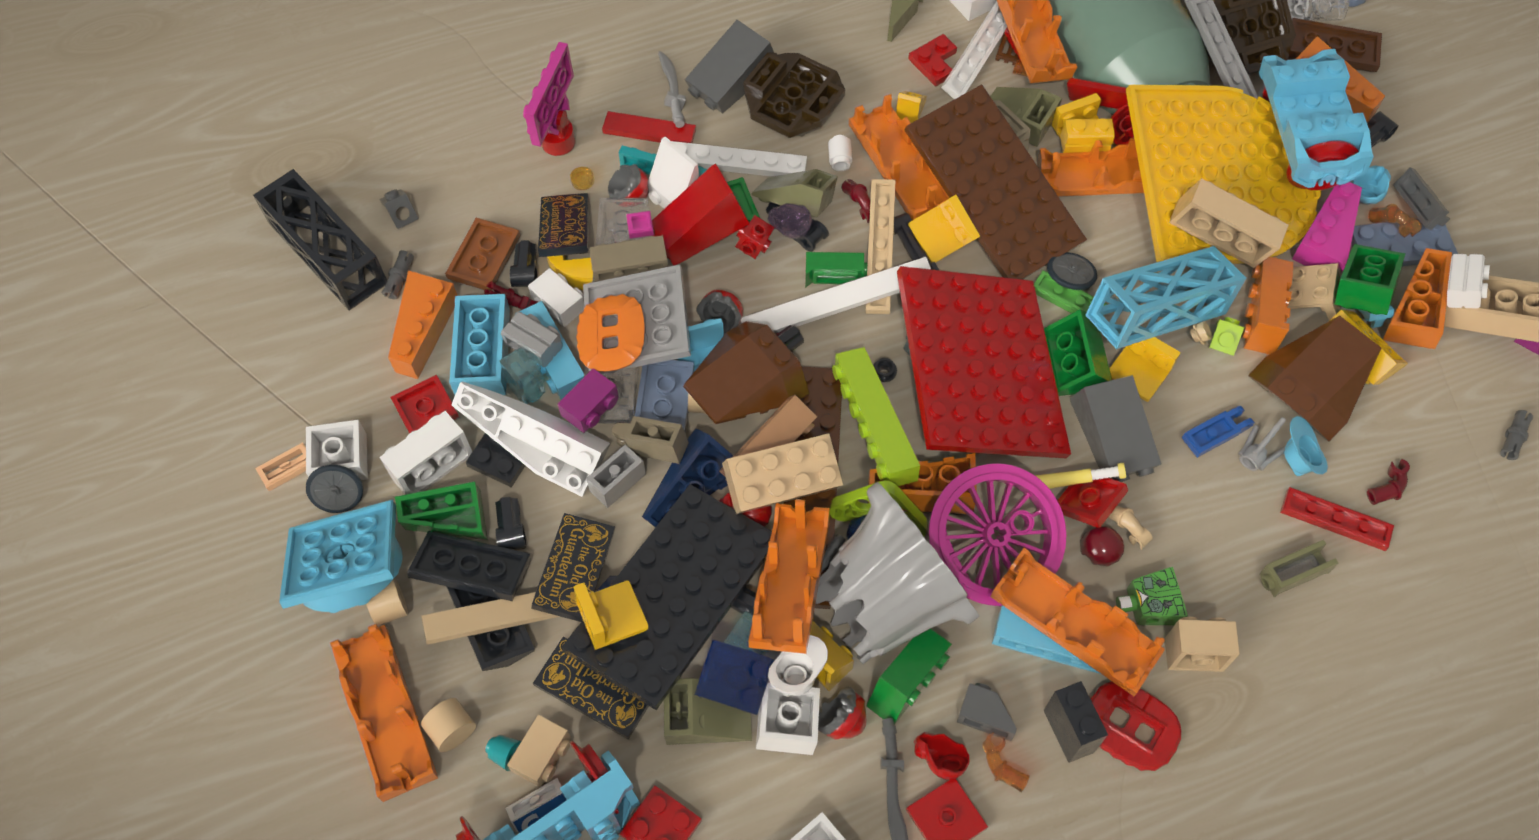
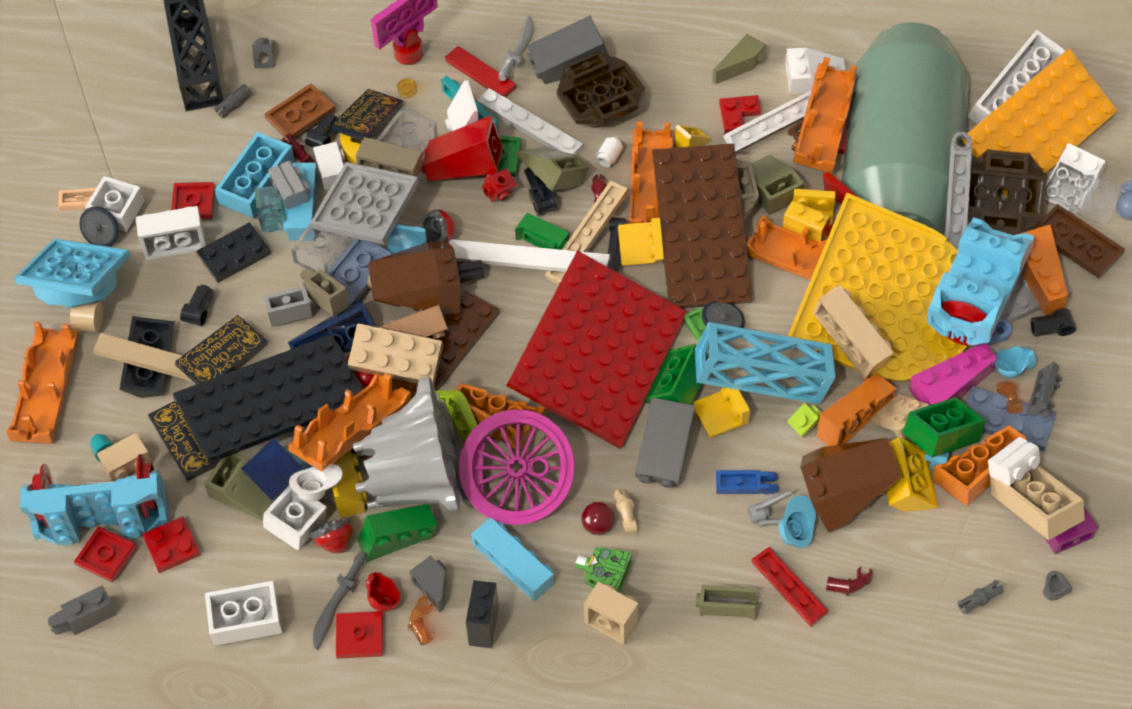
camera: 30 degrees right, 5 degrees down
orange wedge [388,270,458,379] -> none
green wedge [395,482,488,540] -> none
black tile [407,531,531,602] -> none
tan piece [421,698,476,752] -> none
white wedge [452,381,610,497] -> none
magenta brick [557,368,619,433] -> none
yellow bracket [573,581,648,650] -> none
orange piece [576,294,645,372] -> none
dark grey hair [608,164,649,205] -> none
dark pink tile [626,211,654,239] -> none
clear purple hair [768,203,812,239] -> none
lime brick [832,347,920,486] -> none
black plate [873,358,897,382] -> none
orange piece [990,548,1165,696] -> none
light yellow piece [1021,463,1126,492] -> none
red plate [1057,469,1129,528] -> none
red piece [1090,681,1182,771] -> none
tan plate [1190,321,1212,345] -> none

